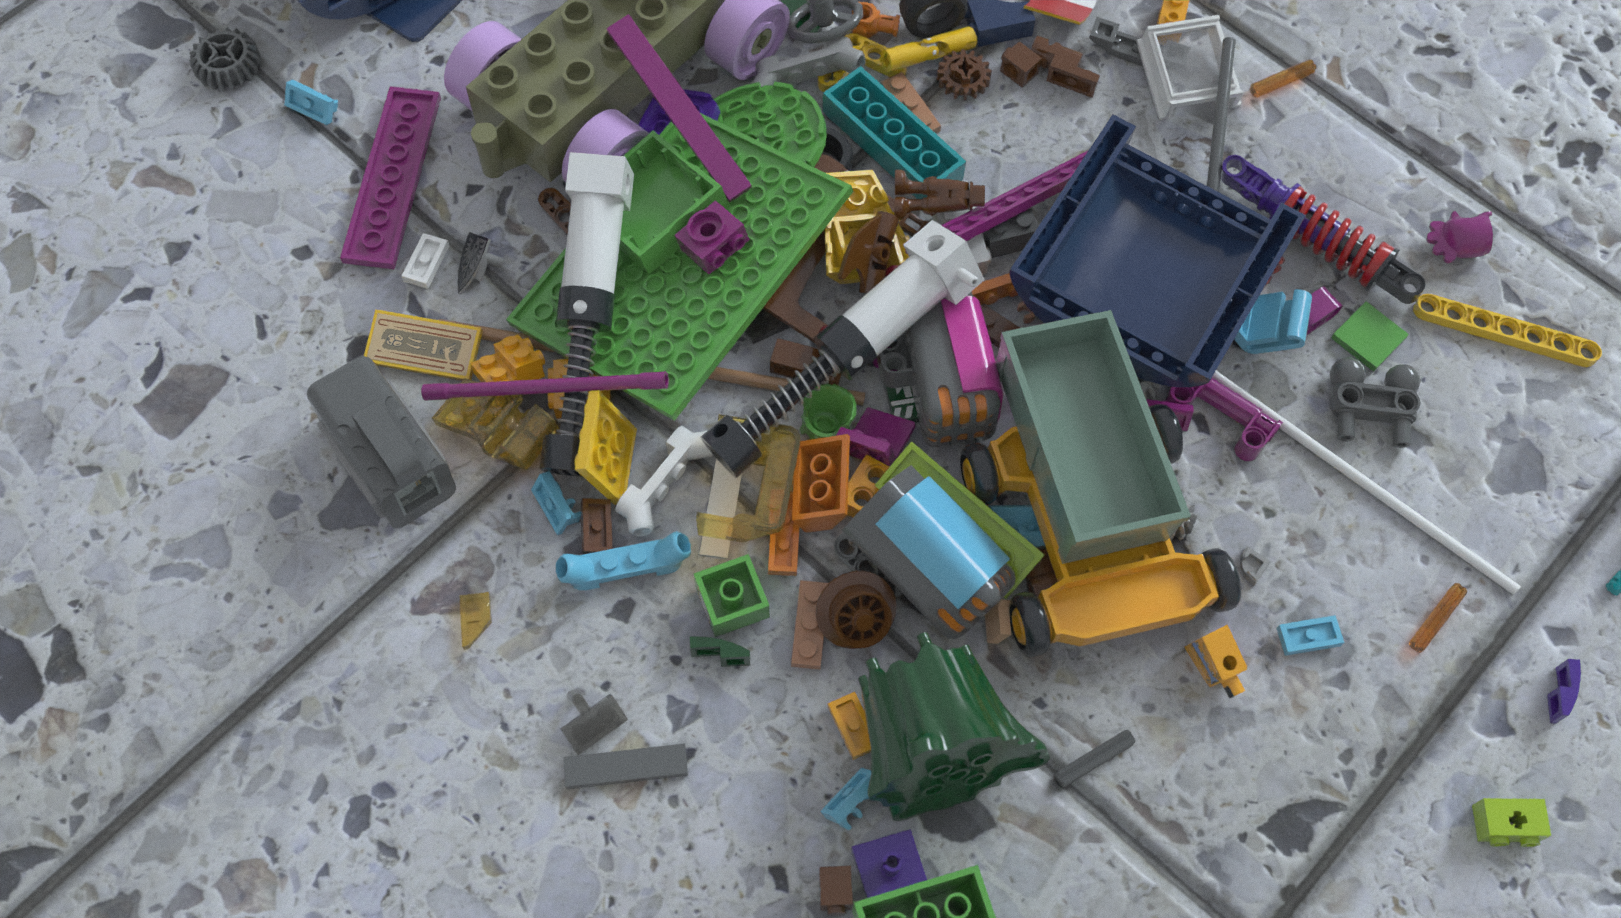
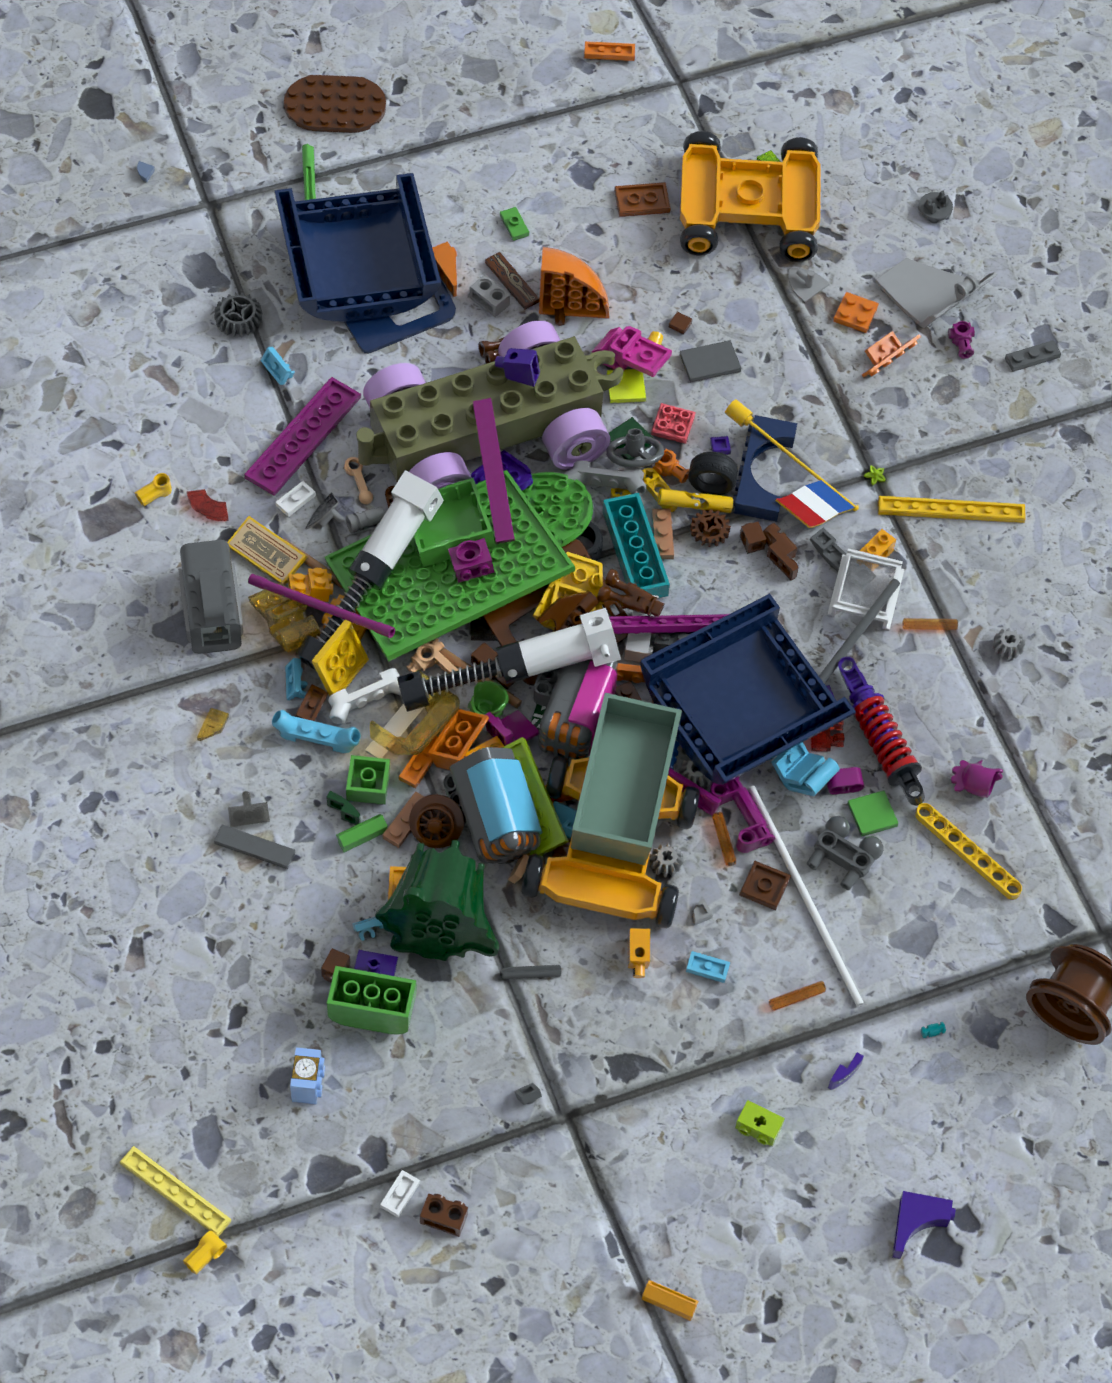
camera: 25 degrees right, 5 degrees down
none -> yellow piece [135,473,172,506]
none -> clear red tile [187,489,229,521]
none -> bright green piece [336,814,388,852]
none -> light nougat piece [344,457,373,504]
none -> light grey axle [345,507,385,533]
none -> light nougat piece [406,638,458,673]
none -> clear orange axle [712,812,736,866]
none -> reddish brown tile [739,861,791,911]
none -> light grey gear [992,628,1025,661]

